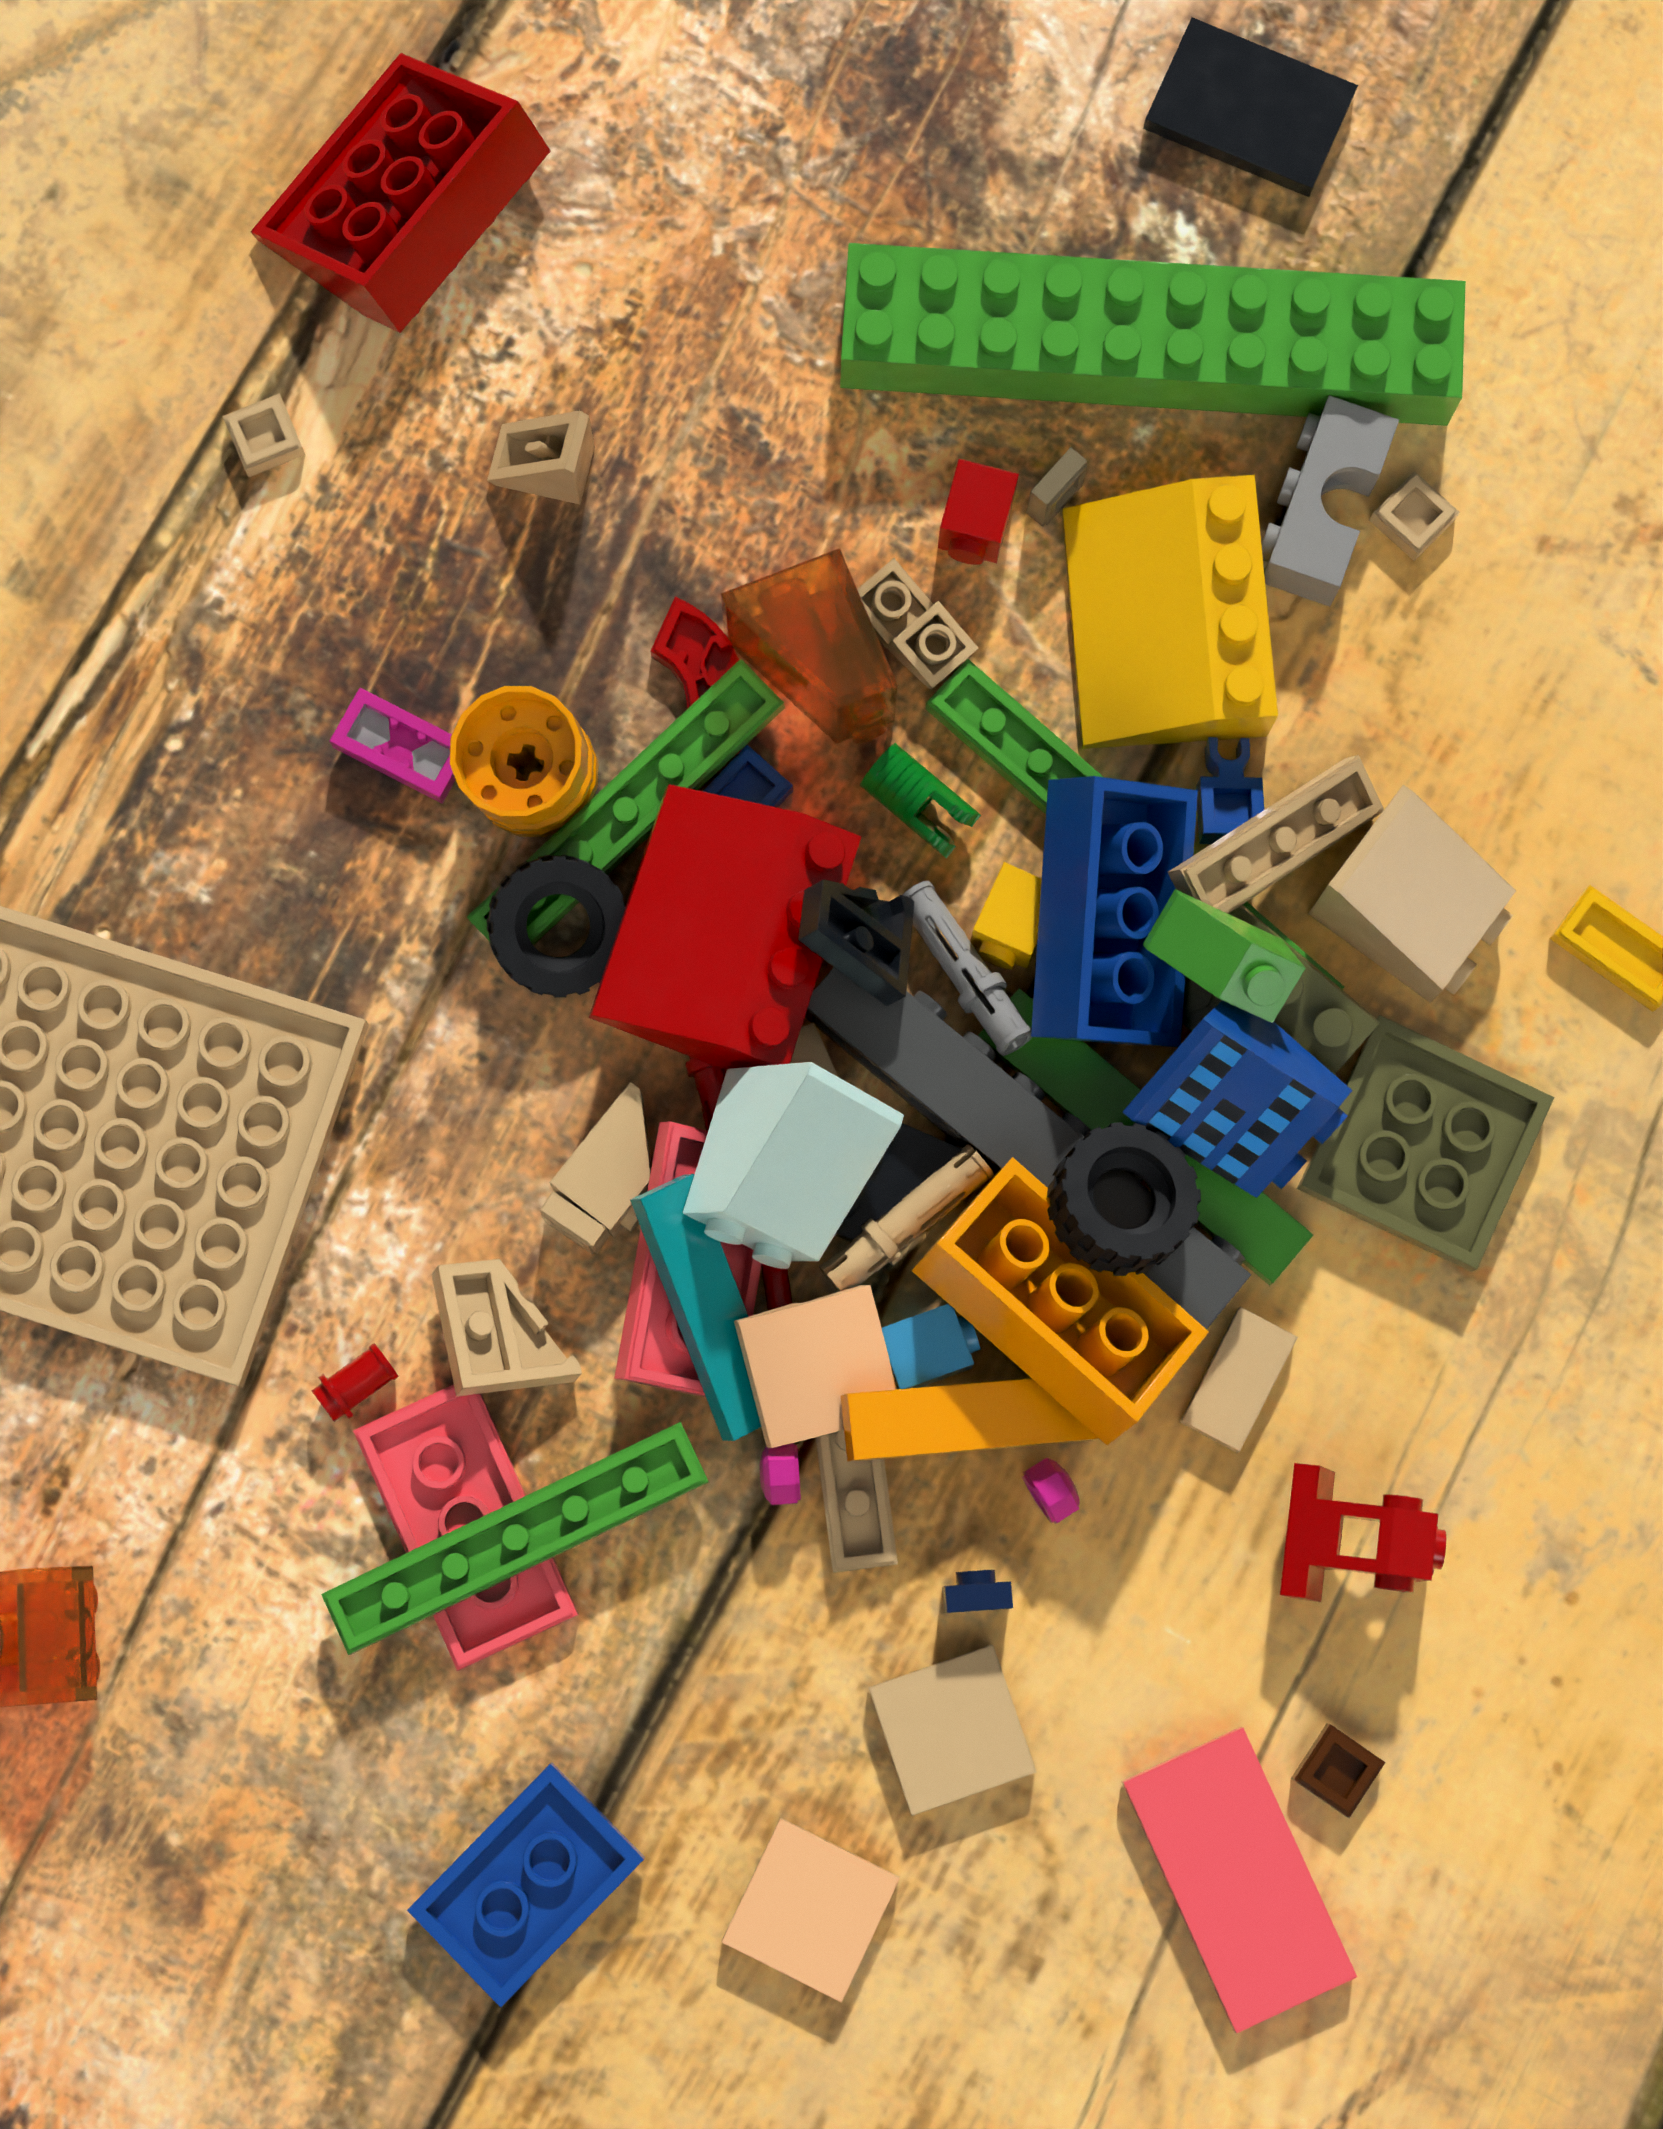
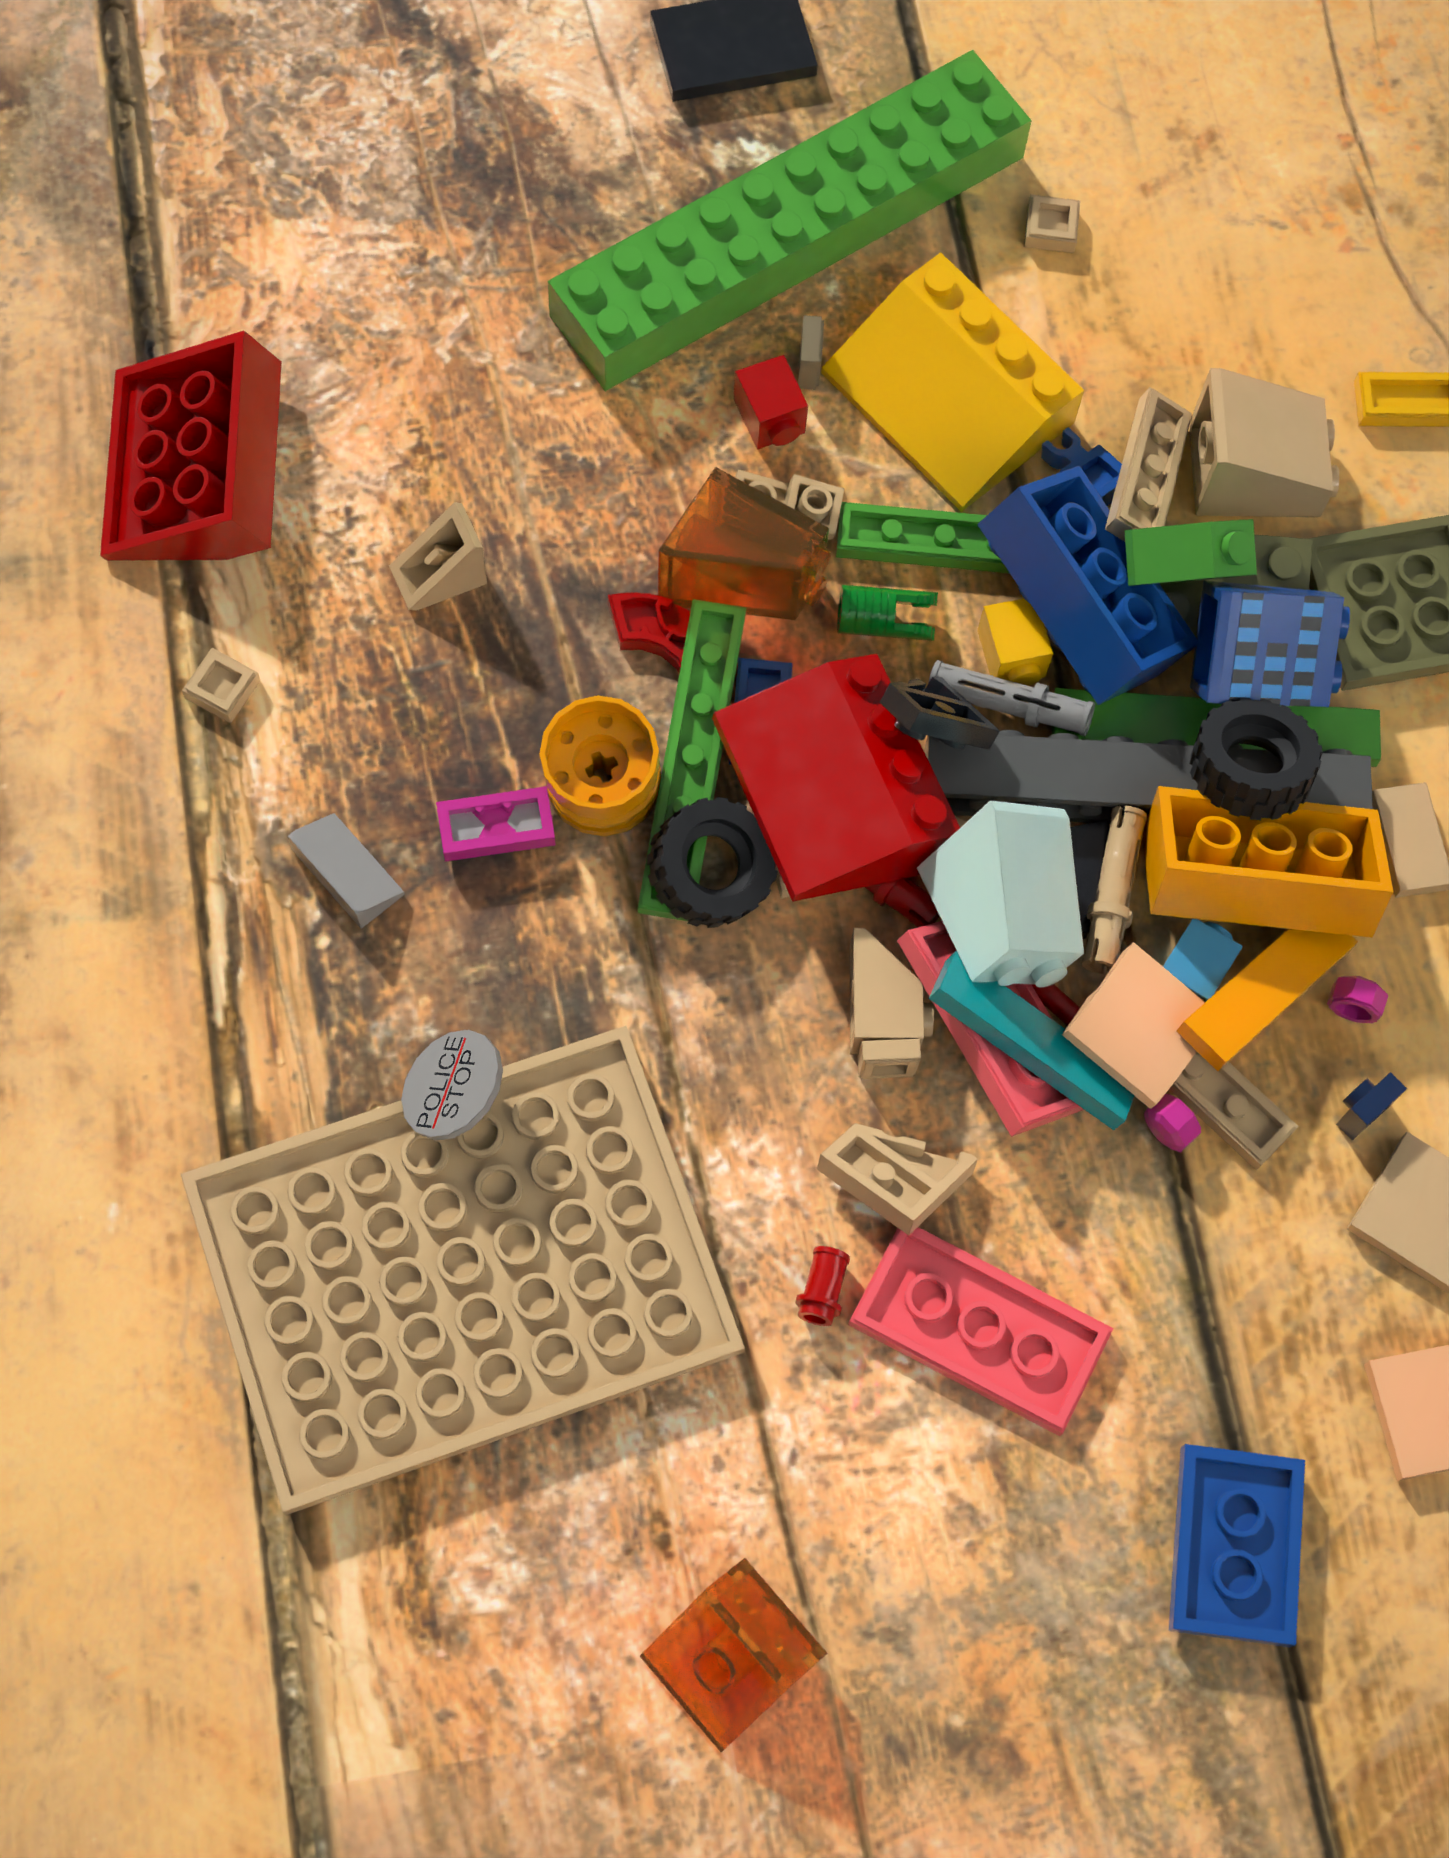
camera: 40 degrees left, 10 degrees down
bright green tile [321,1422,709,1655] -> none
light grey arch [1261,395,1399,607] -> none
none -> light grey slope [287,813,405,929]
none -> light grey piece [401,1030,503,1141]

